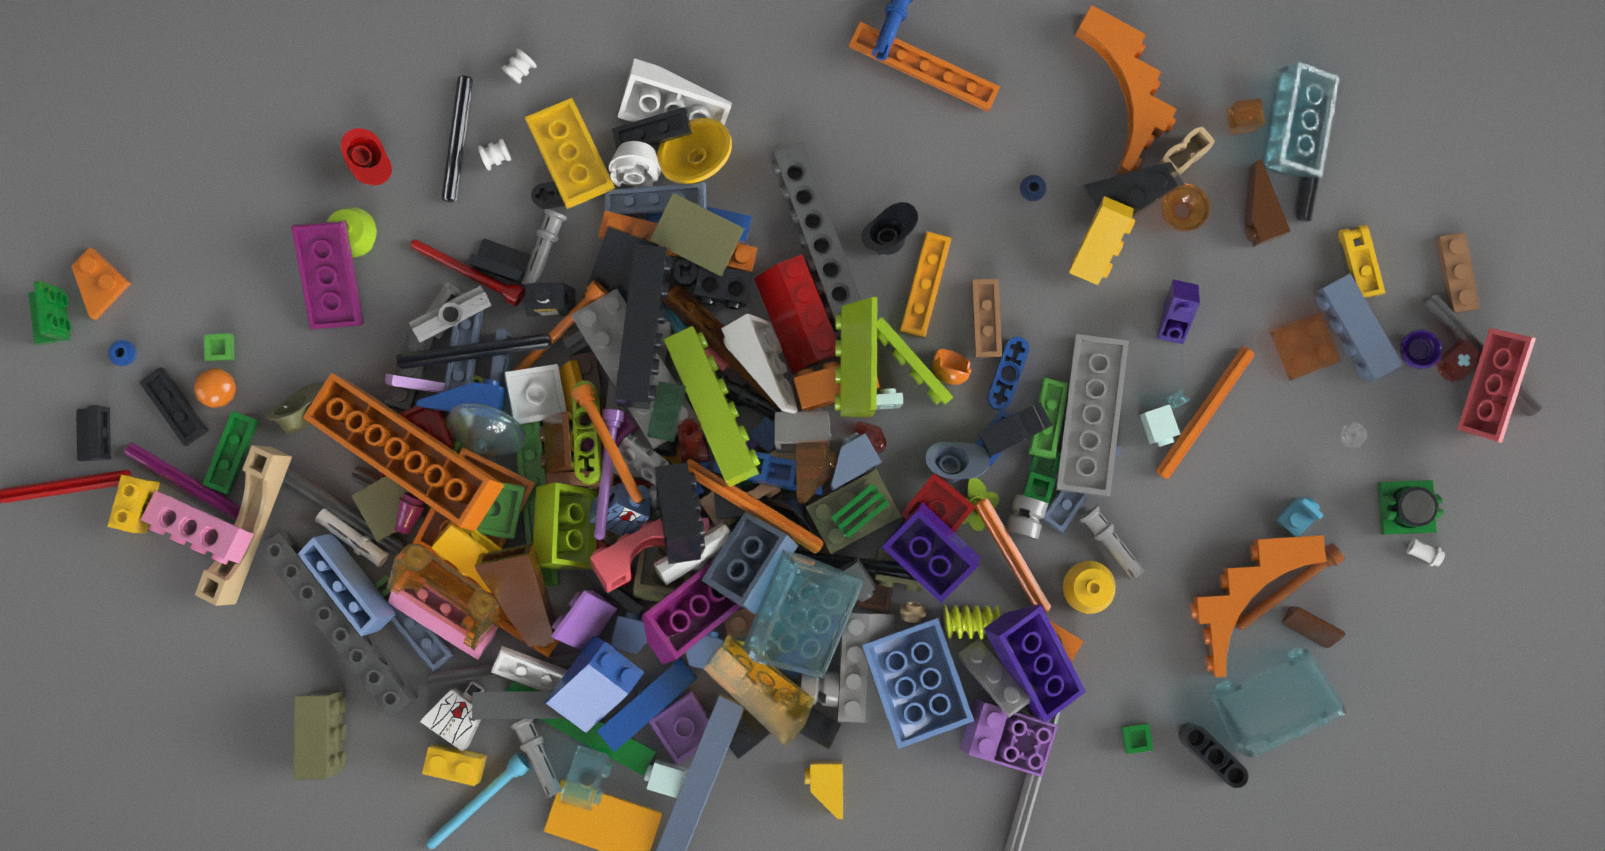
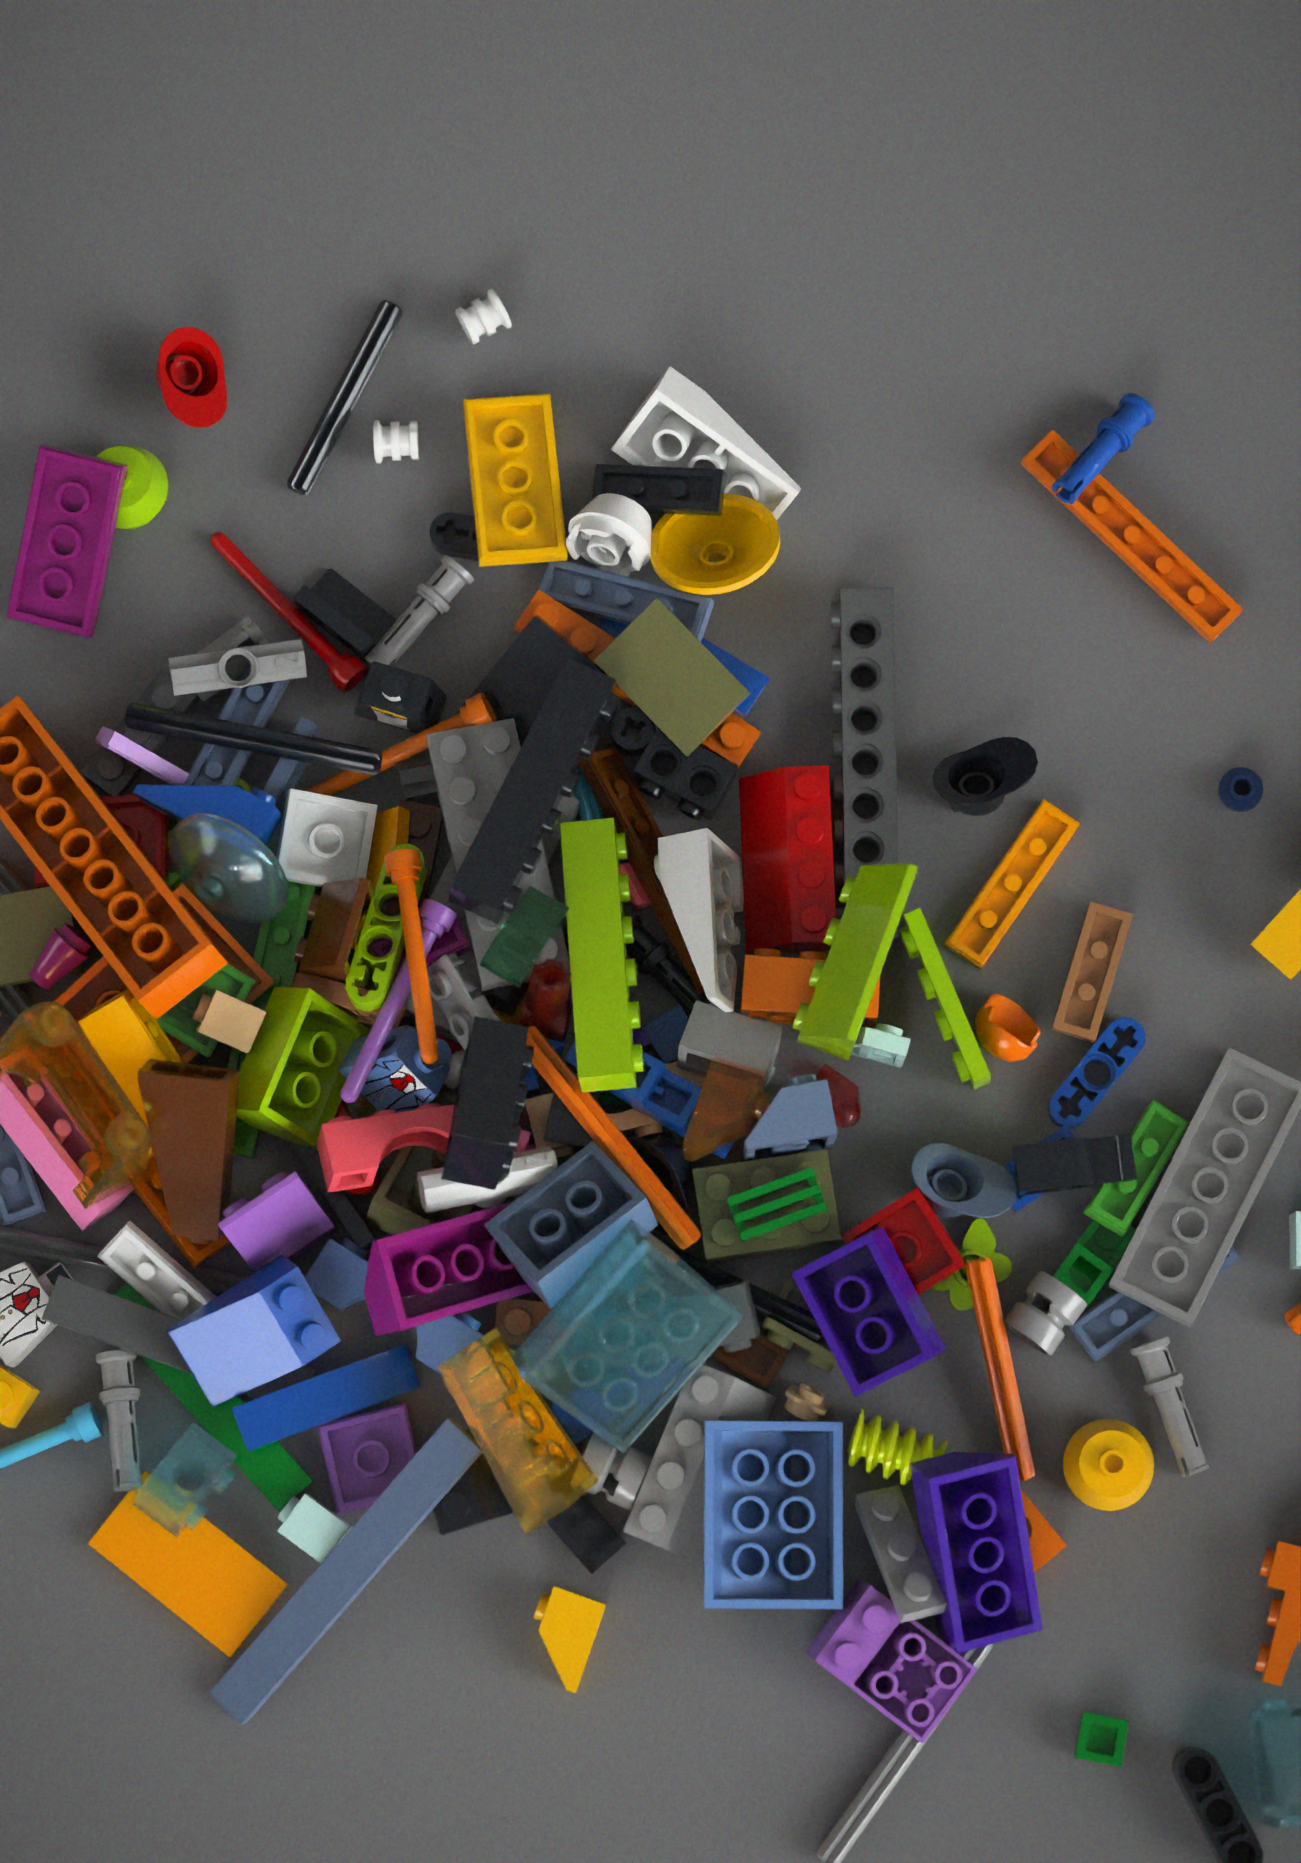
camera: 25 degrees right, 5 degrees down
none -> tan brick [192,989,266,1054]

